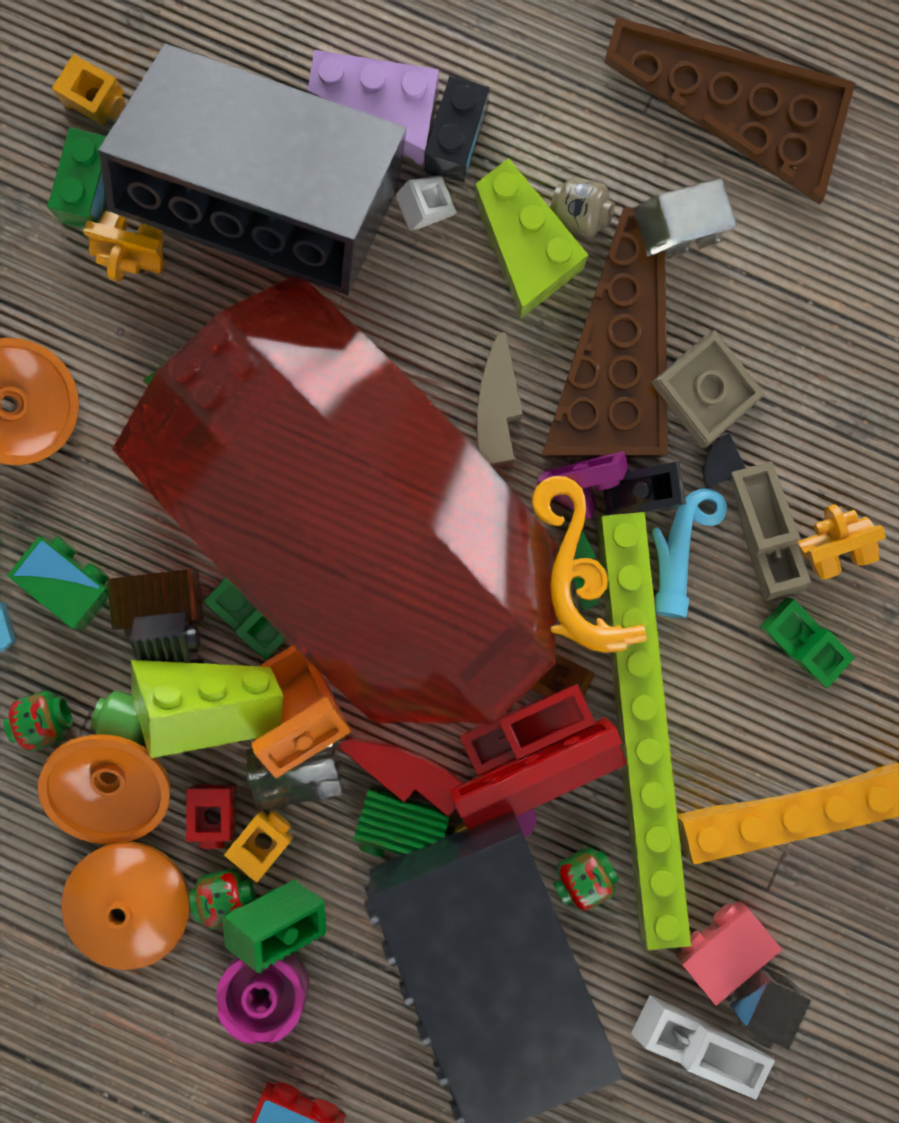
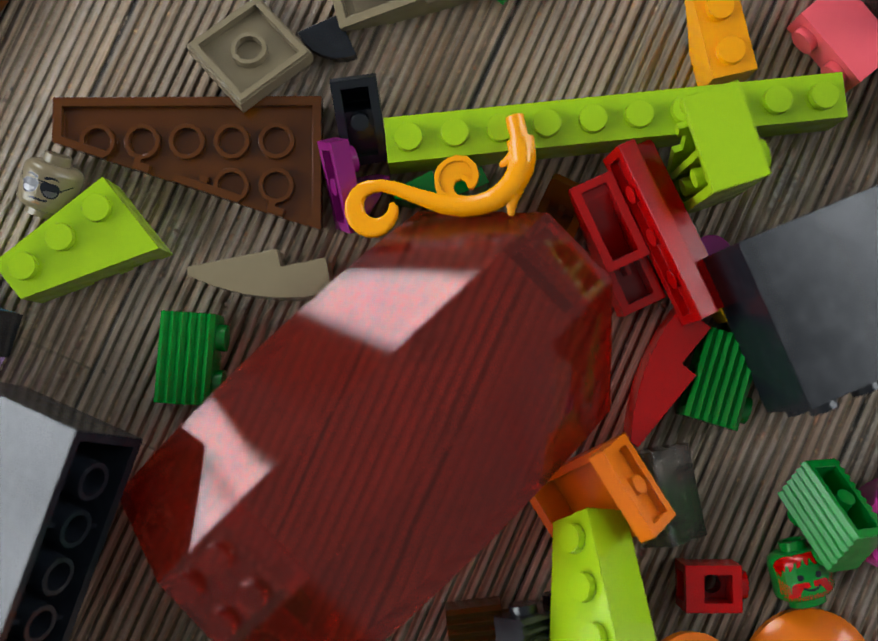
camera: 85 degrees left, 0 degrees up
green slope [203,569,295,661] -> none
light orange brick [224,810,294,882] -> none
white slope [396,175,457,230] -> none
green head [553,847,619,912] -> none
clear smoke brick [633,178,737,259] -> none
medium azure plant [652,488,727,619] -> none
none -> green brick [154,310,230,406]
none -> lime wedge [667,80,772,214]

